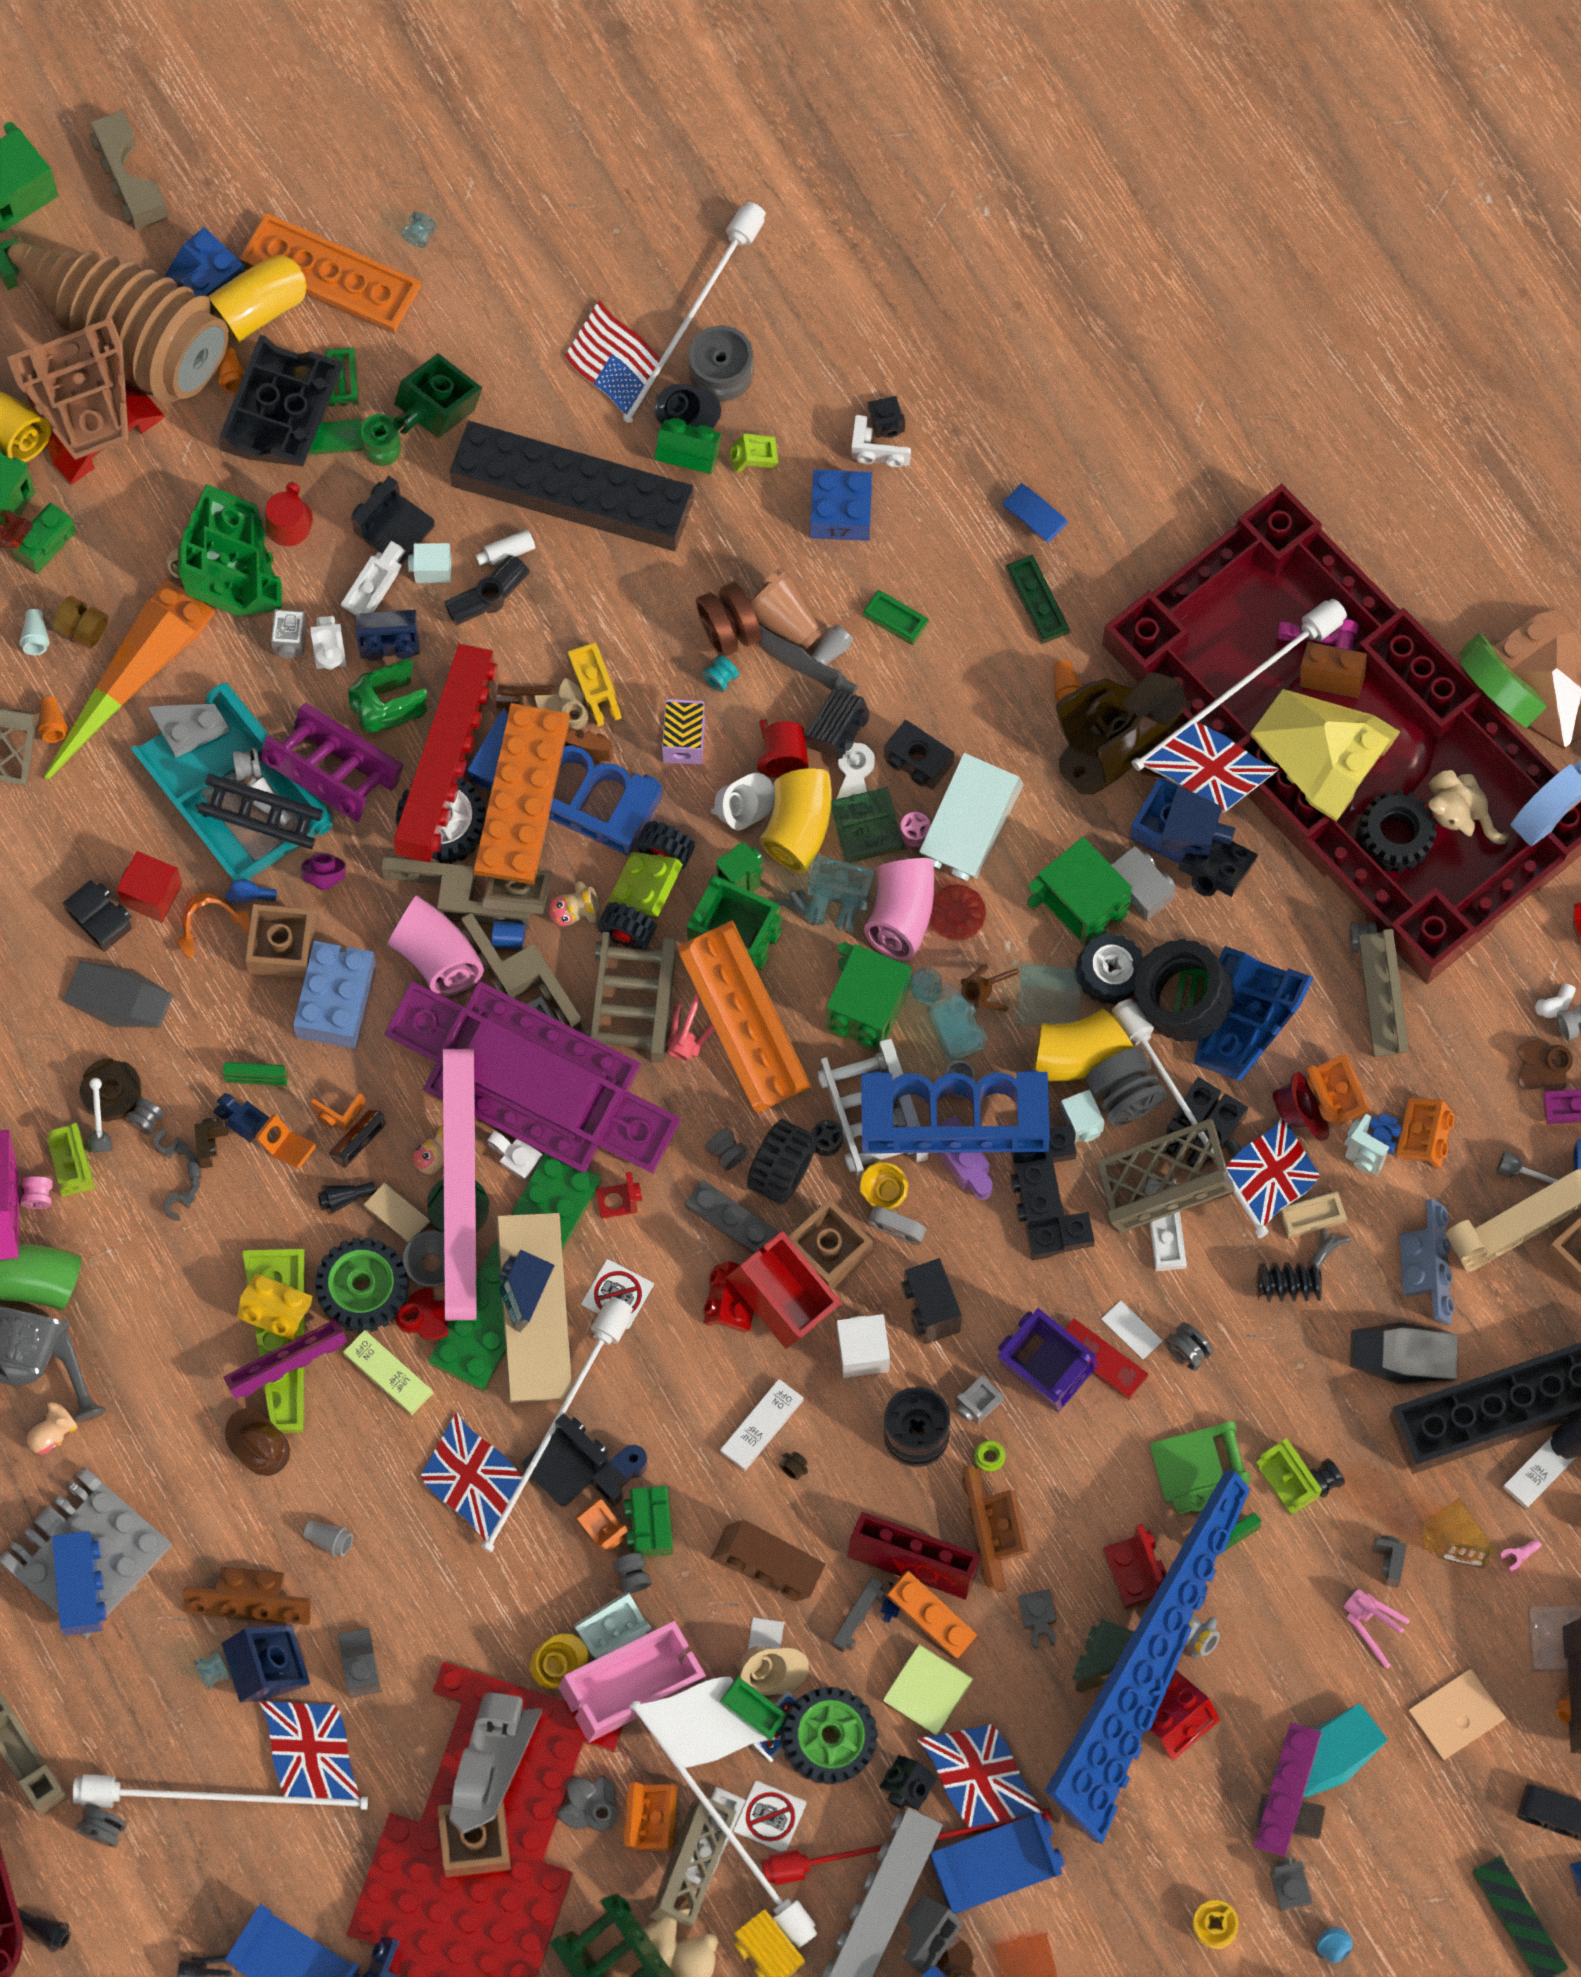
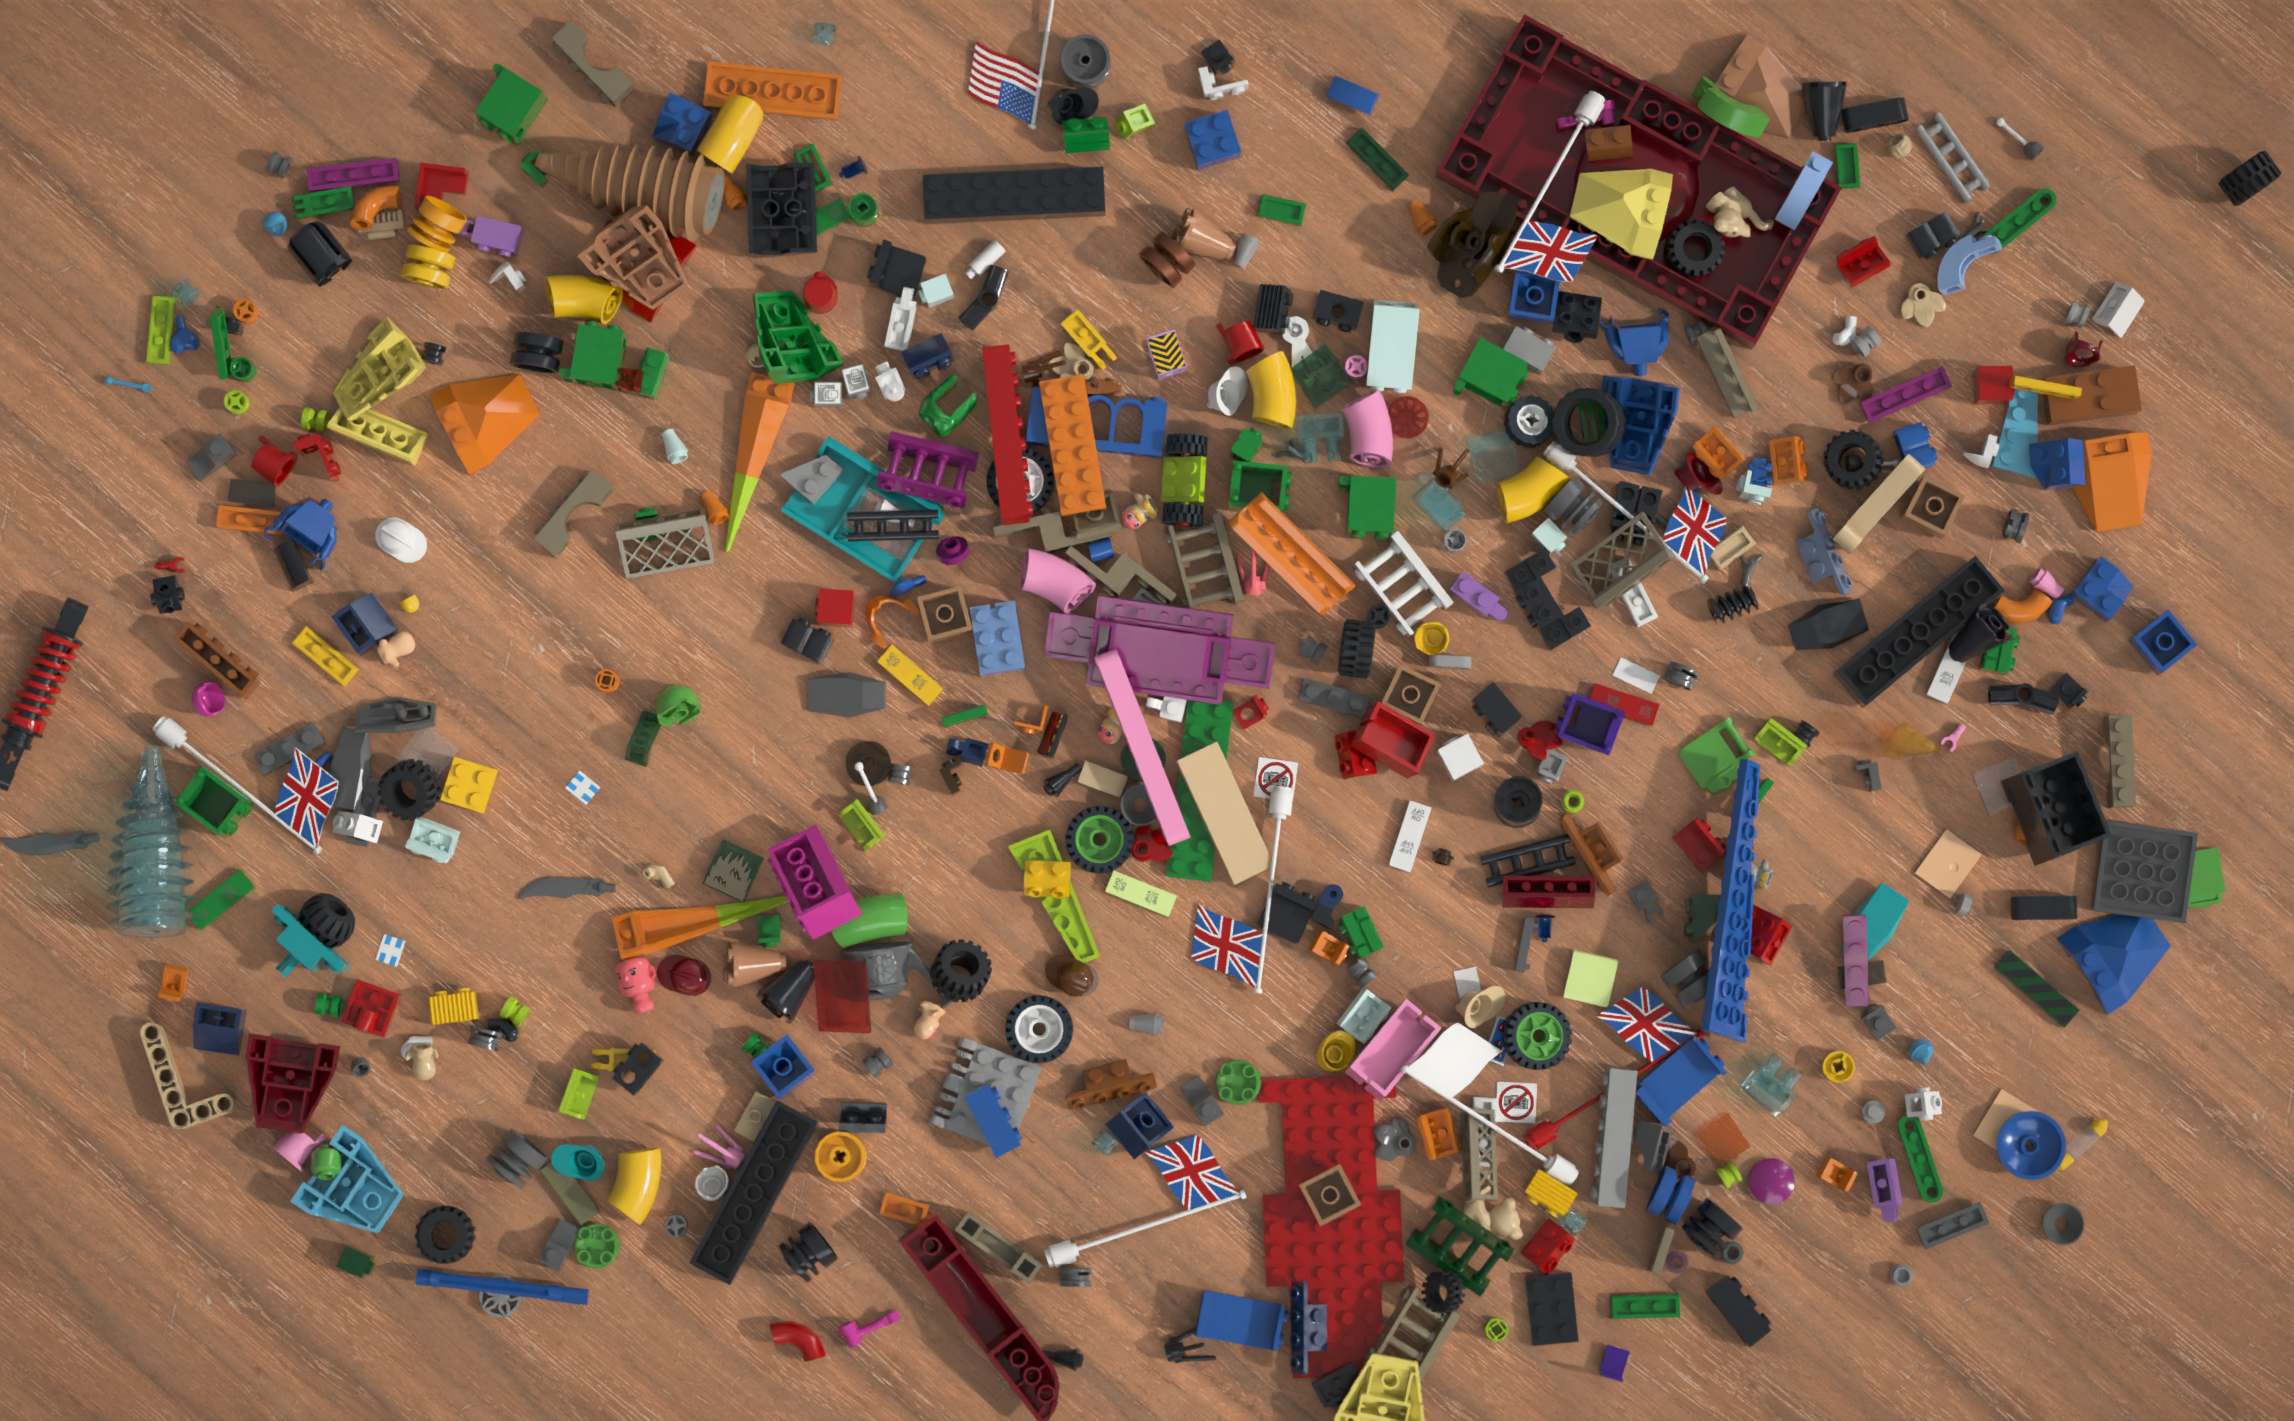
camera: 20 degrees left, 15 degrees up
bright pink wheel [20,1176,53,1209] -> none
pearl gold wheel [53,596,109,649] -> none
dark grey piece [154,1129,201,1221] -> none
magenta plate [223,1319,348,1400] -> none
light grey wheel [233,748,261,781] -> none
dark green brick [393,353,482,439] -> none
light grey panel [449,1693,542,1834] -> none
dark blue slope [498,1249,555,1332] -> none
teal wheel [702,655,739,693] -> none
reddish brown wedge [710,1519,826,1602] -> none
green tile [720,1676,787,1741] -> none
dark grey sword [758,623,858,695] -> none
blue fence [861,1070,1050,1154] -> none
black brick [879,1755,938,1810] -> none
orange plate [885,1571,977,1659] -> none
clear light blue wheel [911,968,942,1004] -> none
dark blue torso [1159,786,1236,855] -> none
bright pink plant [1344,1589,1409,1669] -> none
none -> light grey brick [810,382,843,408]
none -> clear blue piece [839,156,868,179]
none -> yellow tile [877,645,943,706]
none -> black tyre [930,939,992,1003]
none -> wheel [1005,995,1073,1063]
none -> bright green dish [1216,1059,1261,1105]
none -> black bar [1480,834,1576,887]
none -> red plate [1517,721,1563,760]
none -> blue torso [1600,310,1670,376]
none -> dark grey wheel [1660,948,1710,1008]
none -> clear light blue brick [1740,1053,1802,1116]
none -> black tyre [1823,430,1883,490]
none -> light grey tile [1955,892,1972,916]

